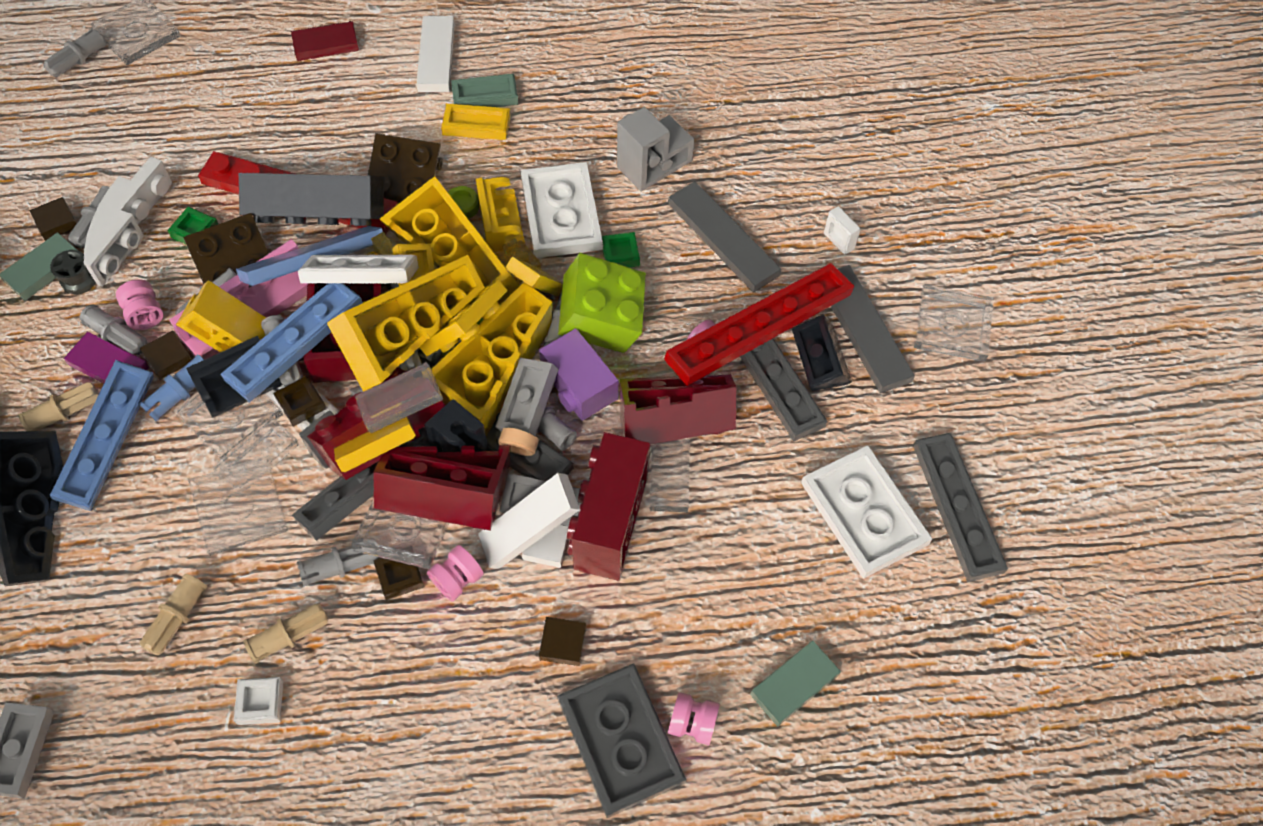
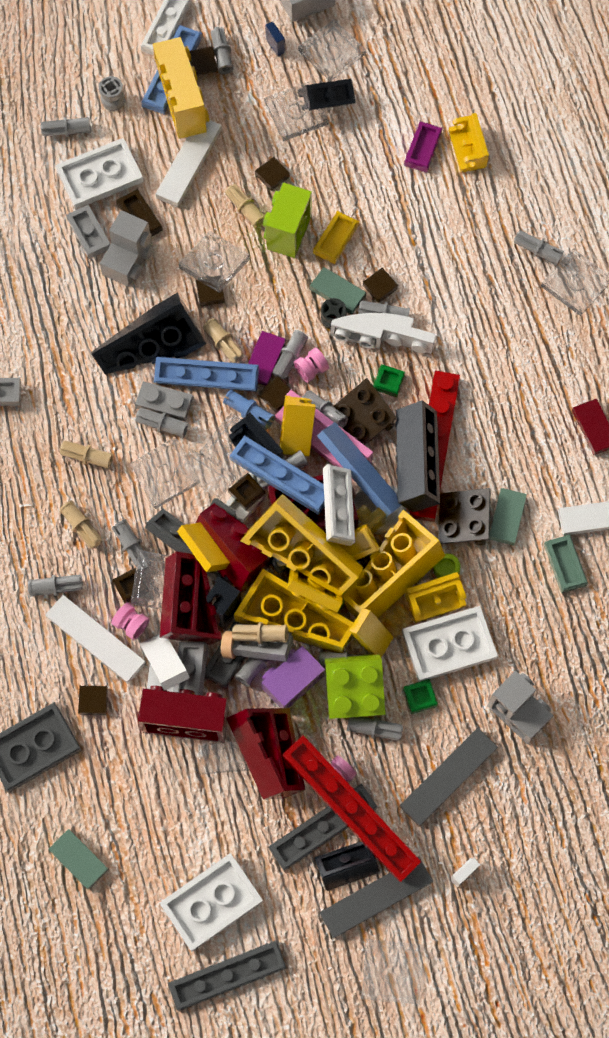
camera: 85 degrees right, 10 degrees up
white tile [234,677,283,725] -> none
clear tile [355,362,443,433] -> none
yellow tile [441,103,511,140] -> none
bright pink wheel [668,692,720,746] -> none
none -> light grey axle [28,575,83,597]
none -> white tile [45,595,146,684]
none -> light grey plate [135,381,193,421]
none -> light grey axle [136,408,189,438]
none -> tan axle [232,622,288,644]
none -> light grey axle [347,716,403,741]
none -> sand green tile [489,488,527,546]

